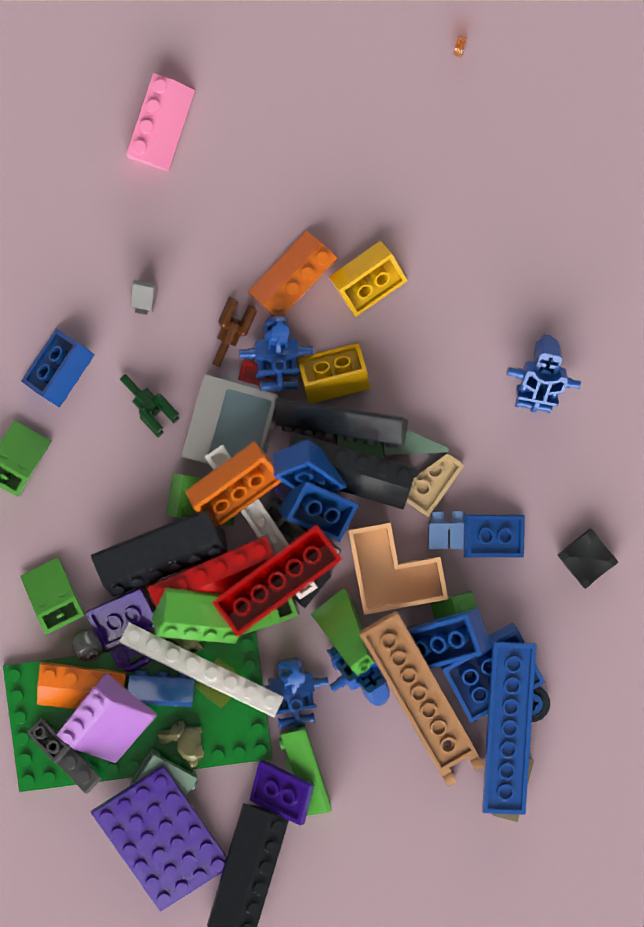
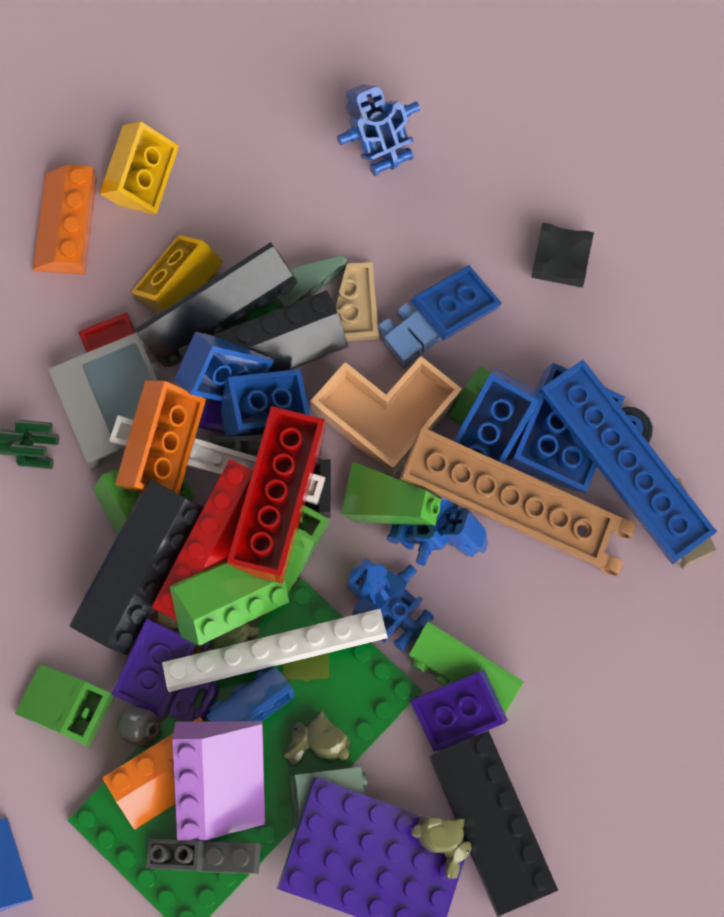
camera: 40 degrees left, 15 degrees down
reddish brown plant [212,296,258,367] -> none
blue piece [239,316,314,392] -> none
none -> olive animal [411,817,471,879]

